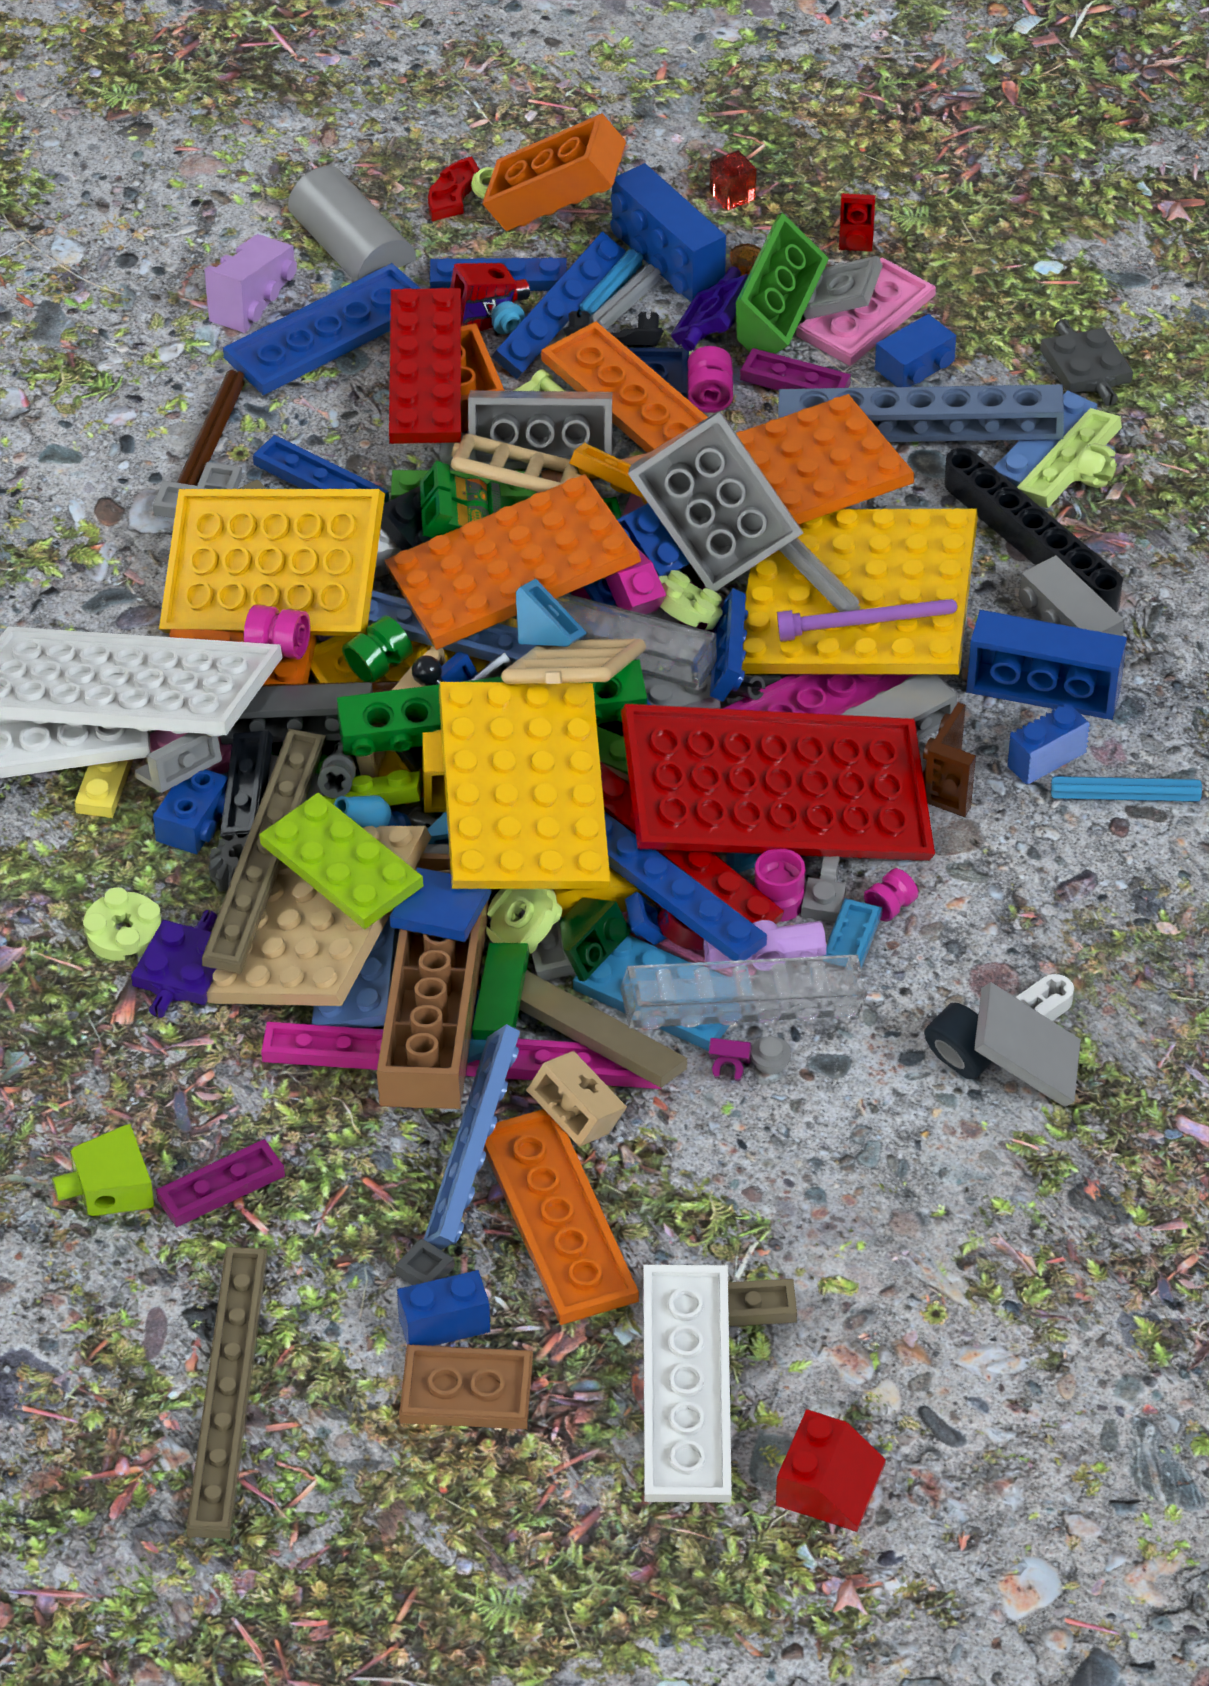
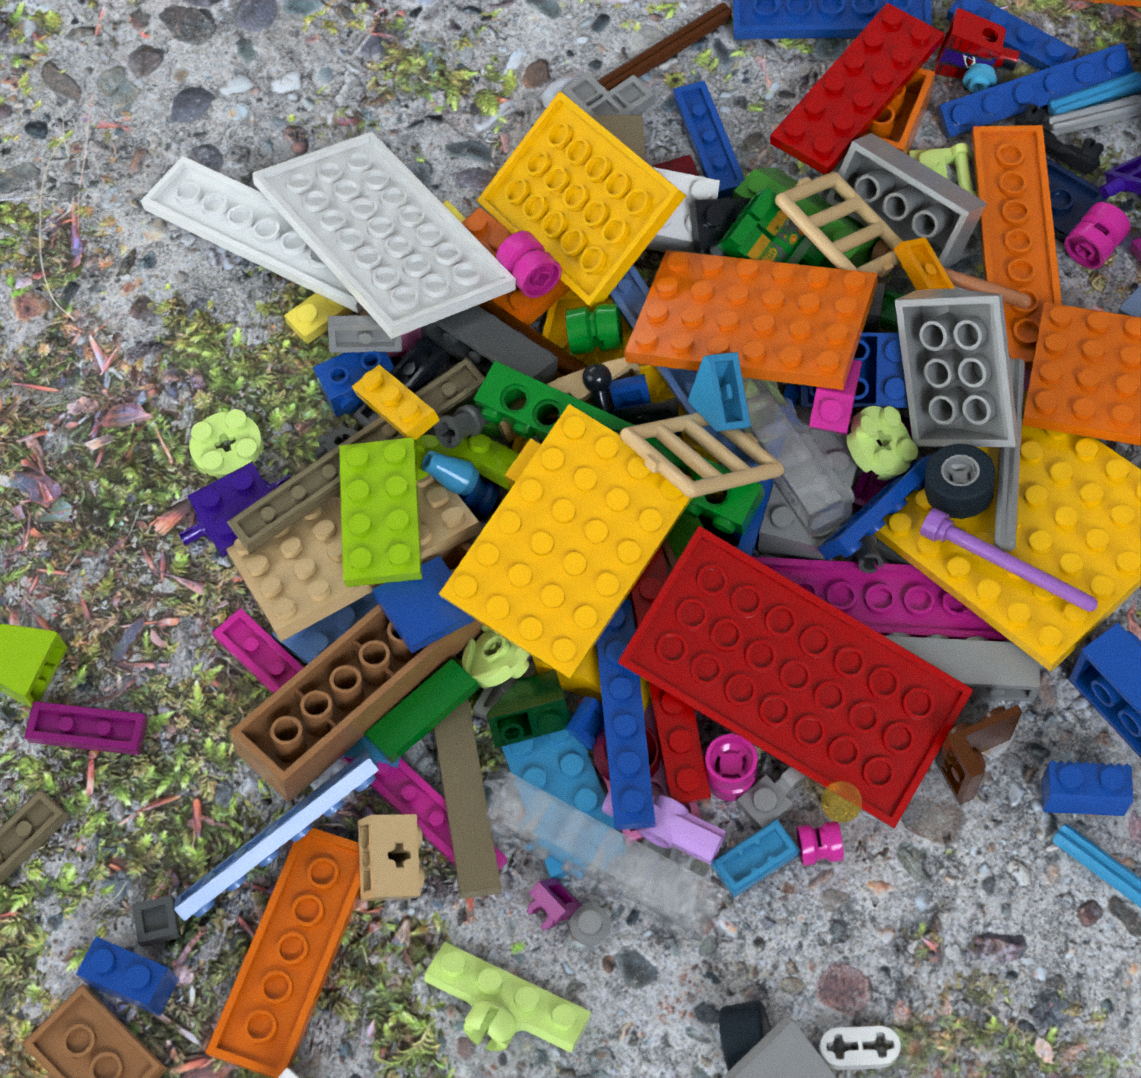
camera: 45 degrees right, 15 degrees up
none -> yellow plate [351,364,440,440]
none -> yellowish green plate [424,941,591,1053]
none -> clear yellow plate [821,781,862,822]
none -> black wheel [925,444,996,519]

